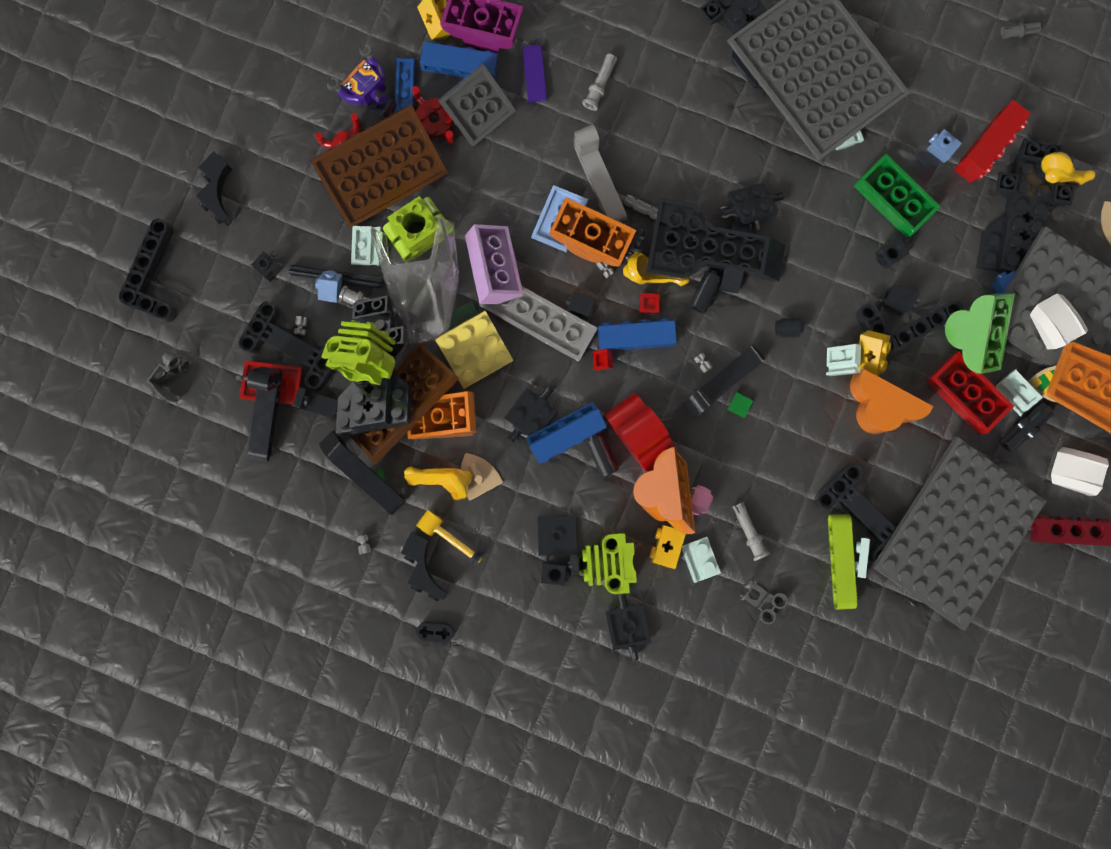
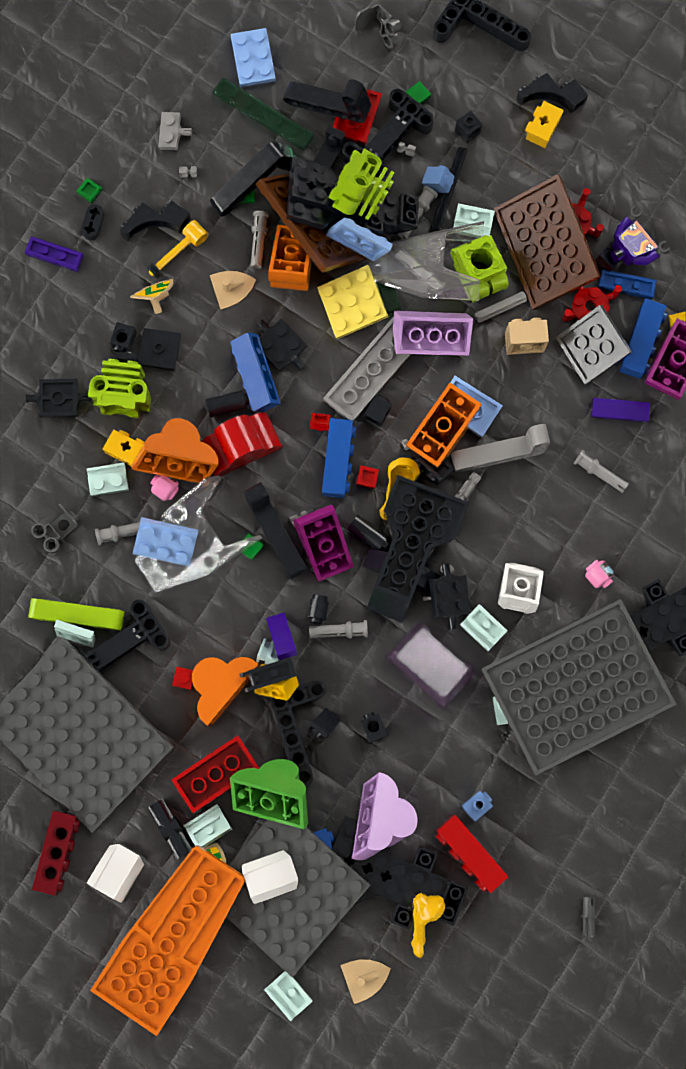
camera: 100 degrees right, 5 degrees down
yellow hair [404,466,473,500] -> none
green brick [854,154,941,239] -> none
none -> dark purple tile [24,236,84,272]
none -> green tile [76,177,103,204]
none -> shield [130,278,173,314]
none -> light blue plate [133,517,198,567]
none -> clear windscreen [135,476,262,592]
none -> light grey plate [158,112,192,150]
none -> red plate [172,667,193,690]
none -> clear green tile [213,78,314,151]
none -> light blue plate [231,28,276,87]
none -> black hinge [239,657,296,693]
none -> light grey pin [250,211,270,269]
none -> dark purple tile [266,613,298,660]
none -> magenta brick [293,504,354,582]
none -> light grey pin [309,620,368,639]
none -> light blue plate [326,218,393,261]
none -> lavender brick [352,772,418,860]
none -> clear purple windscreen [385,623,475,711]
none -> green tile [406,81,431,104]
none -> light aqua plate [460,604,508,651]
none -> light grey axle [475,292,527,323]
none -> white slope [498,563,544,614]
none -> tan brick [505,318,549,355]
none -> yellow brick [525,101,564,148]
none -> bright pink head [585,560,614,588]

